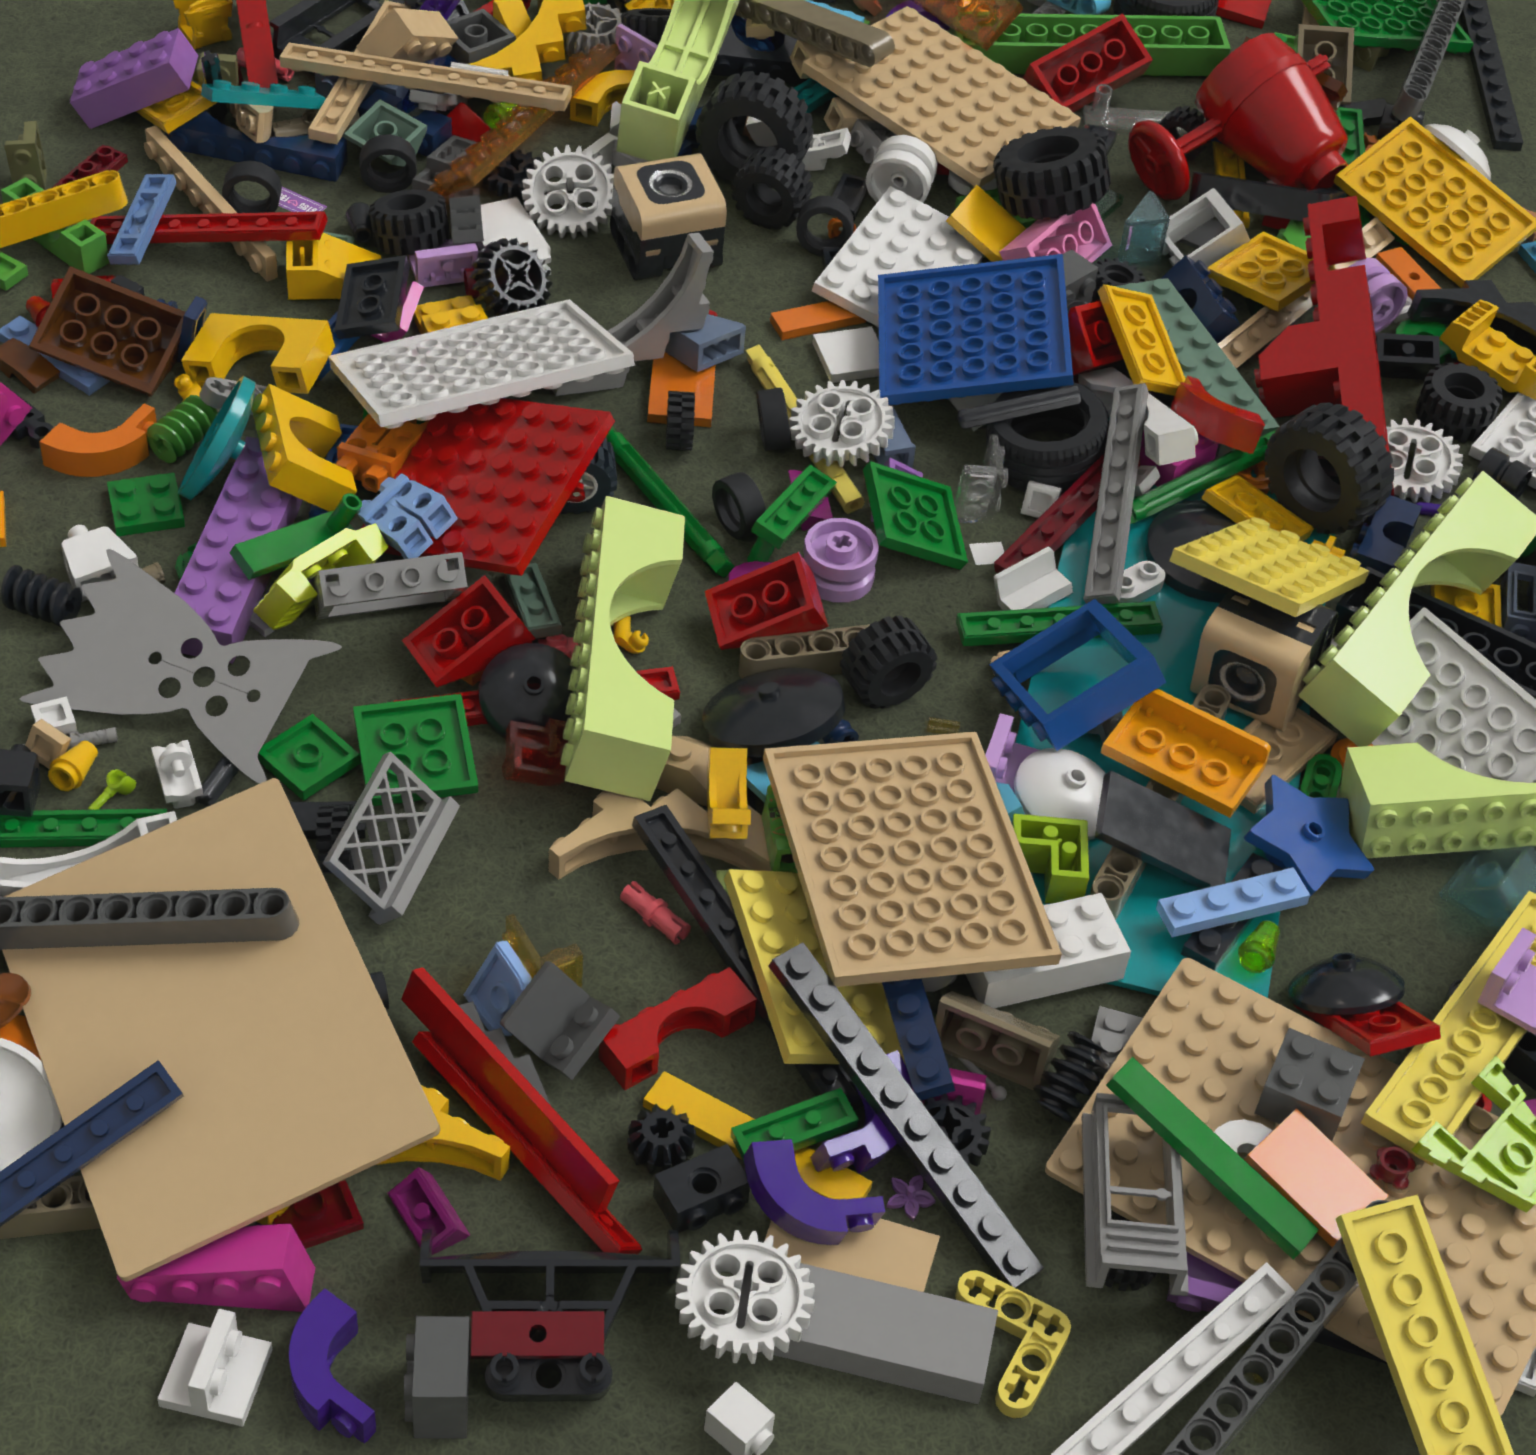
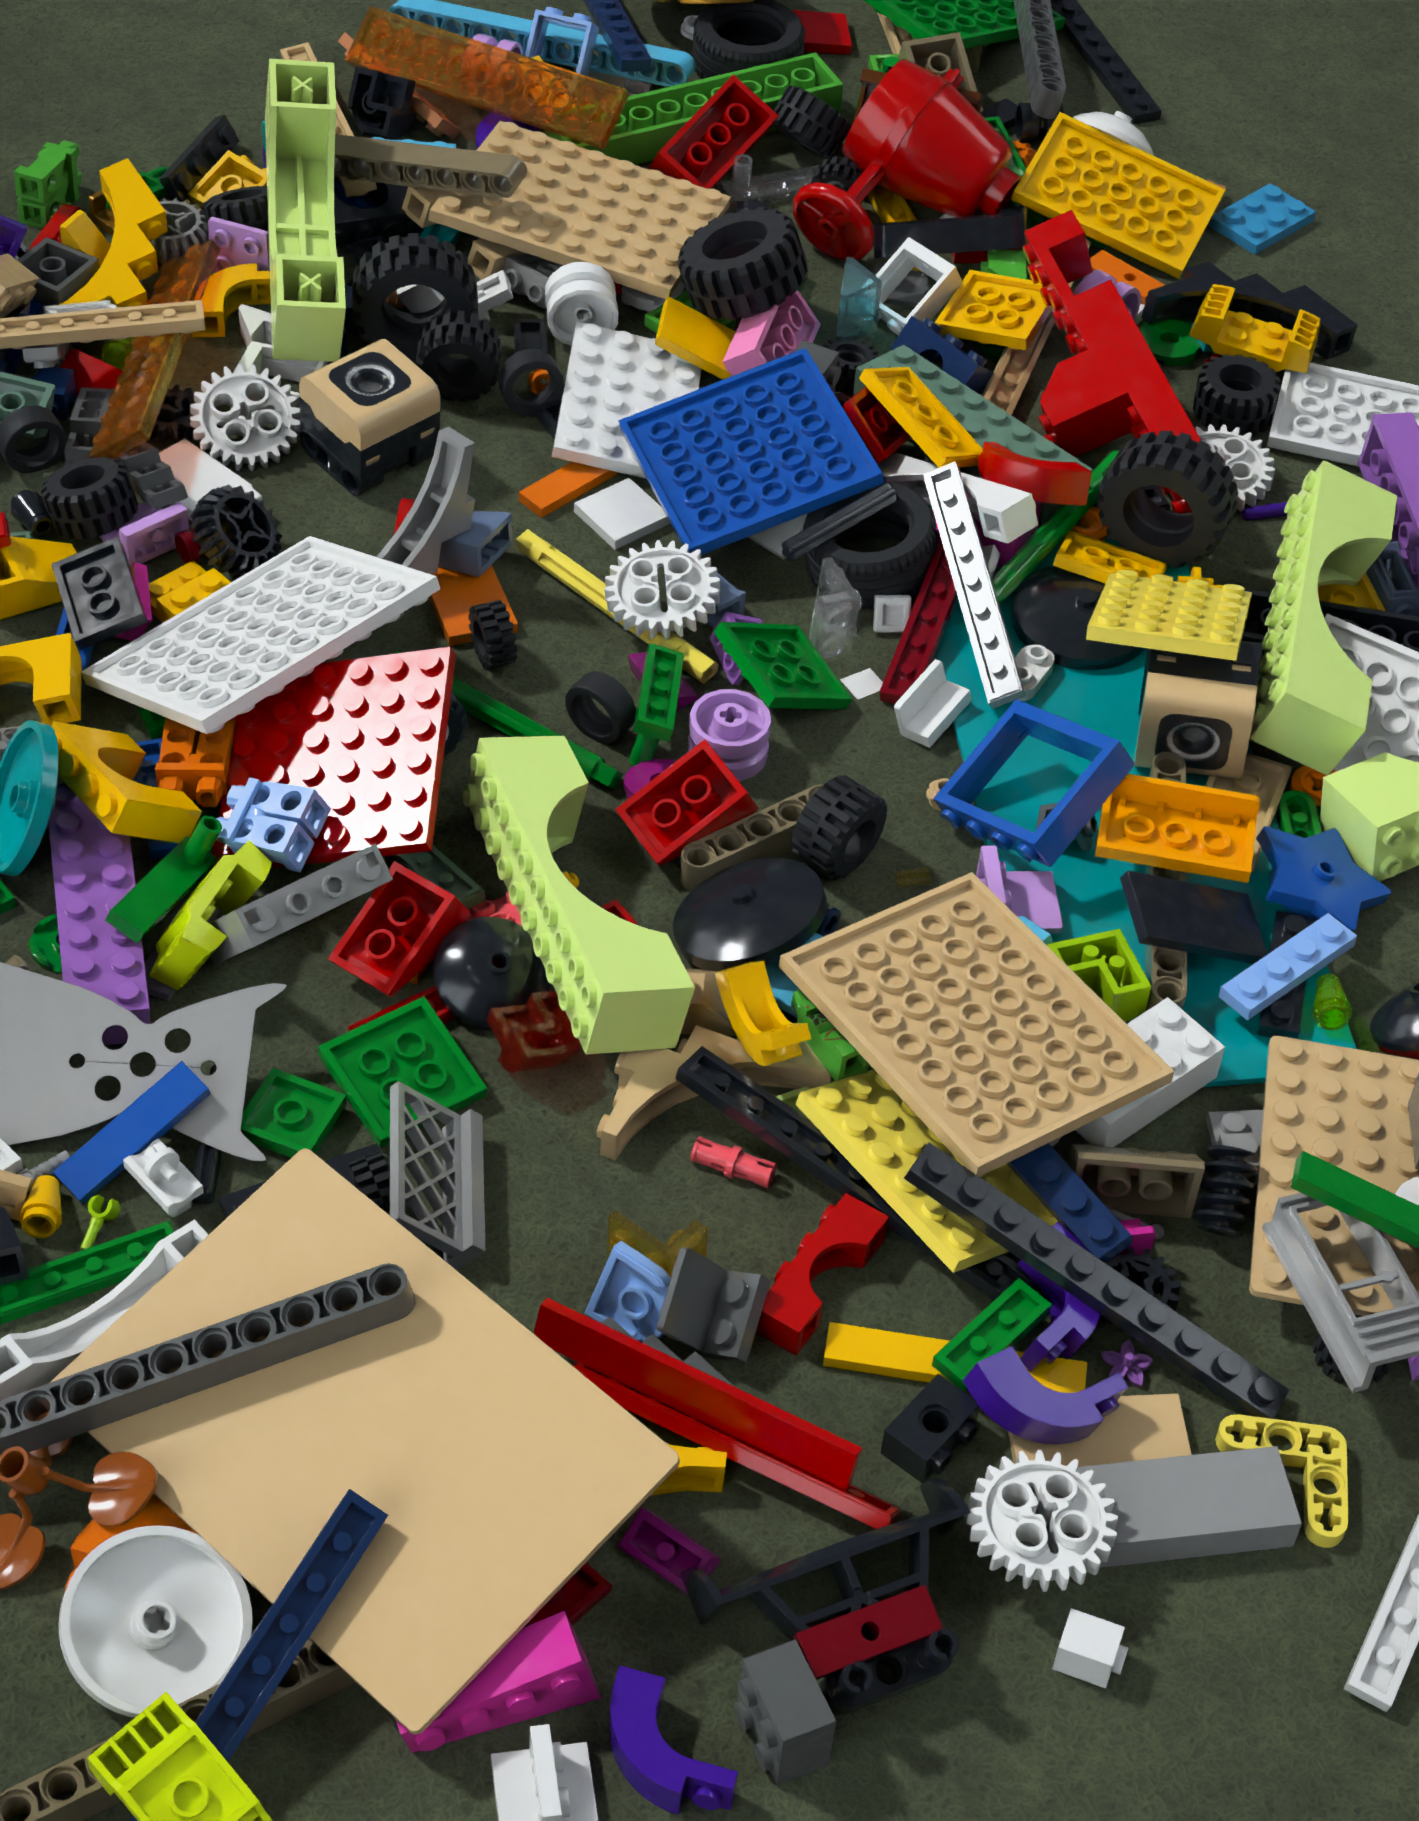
camera: 20 degrees left, 0 degrees up
black gear [627,1104,696,1174] -> none
black tyre [756,388,791,451] -> none
green tile [956,601,1163,646] -> none
white dish [1014,748,1106,840] -> none
dark blue arch [1349,495,1422,575] -> none
black brick [1376,333,1440,380] -> none
black wheel [1472,447,1534,500] -> none
none -> blue tile [53,1061,211,1205]
none -> black tyre [773,86,851,160]

